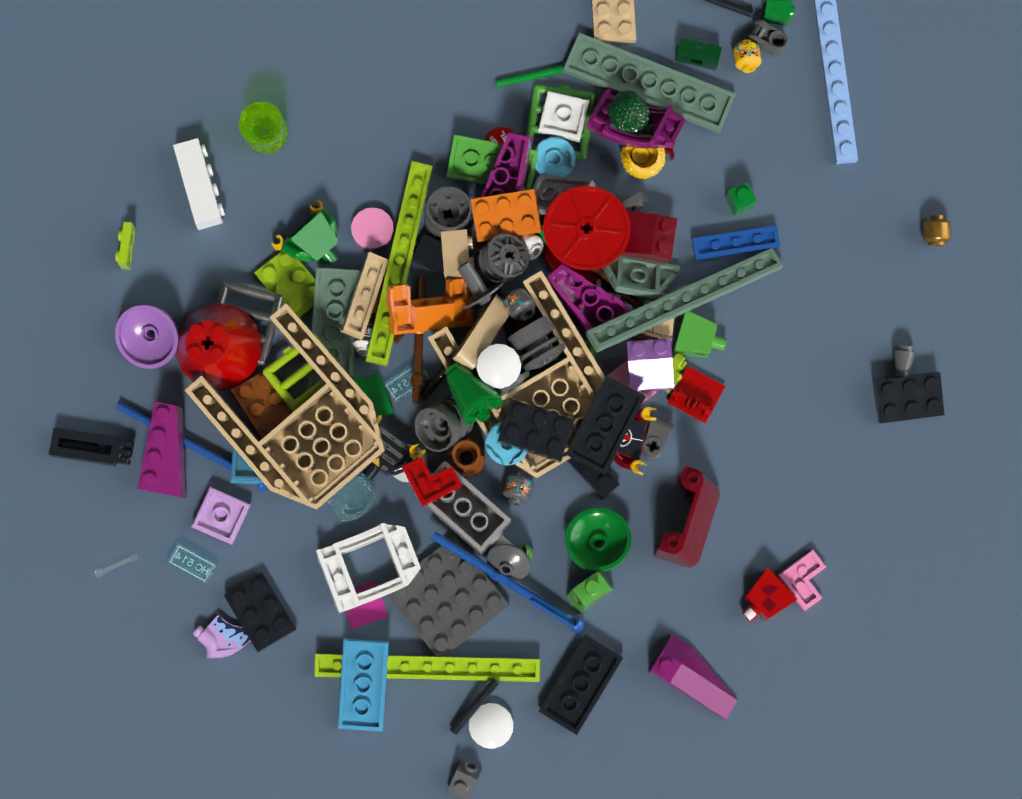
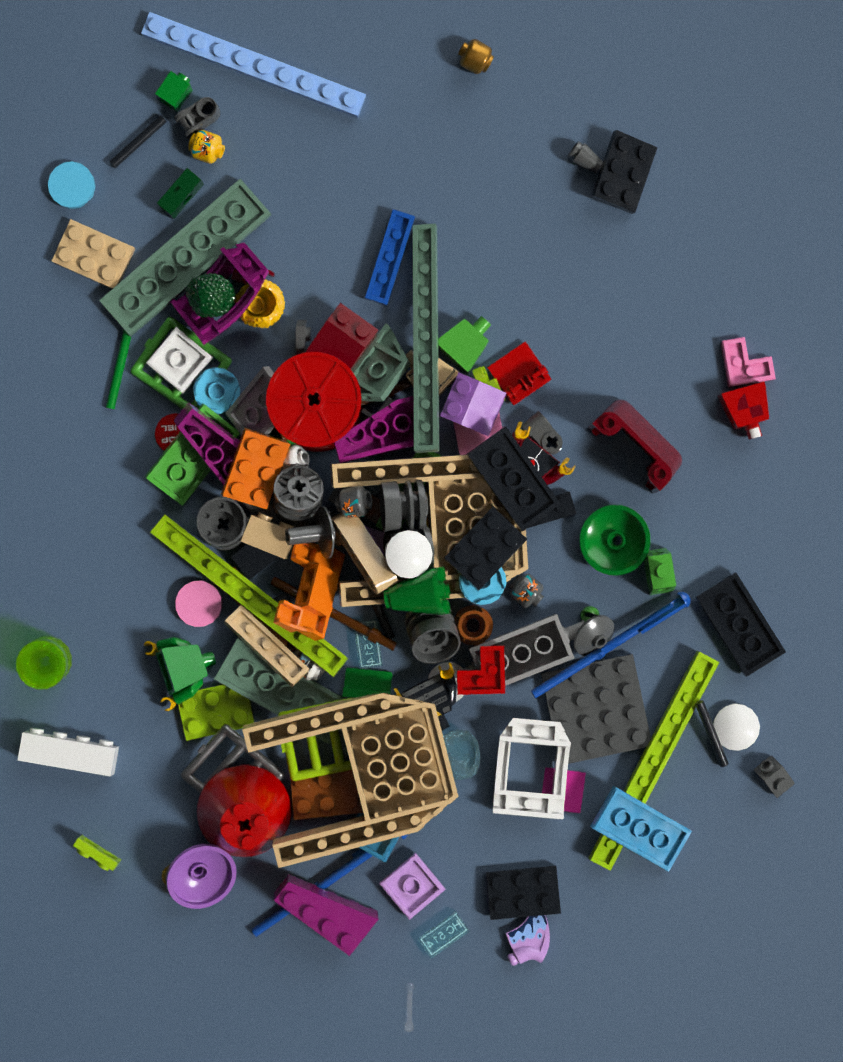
camera: 60 degrees left, 10 degrees up
black hinge [48,428,134,467] -> none
magenta wedge [649,634,737,720] -> none
green brick [726,182,757,217] -> none

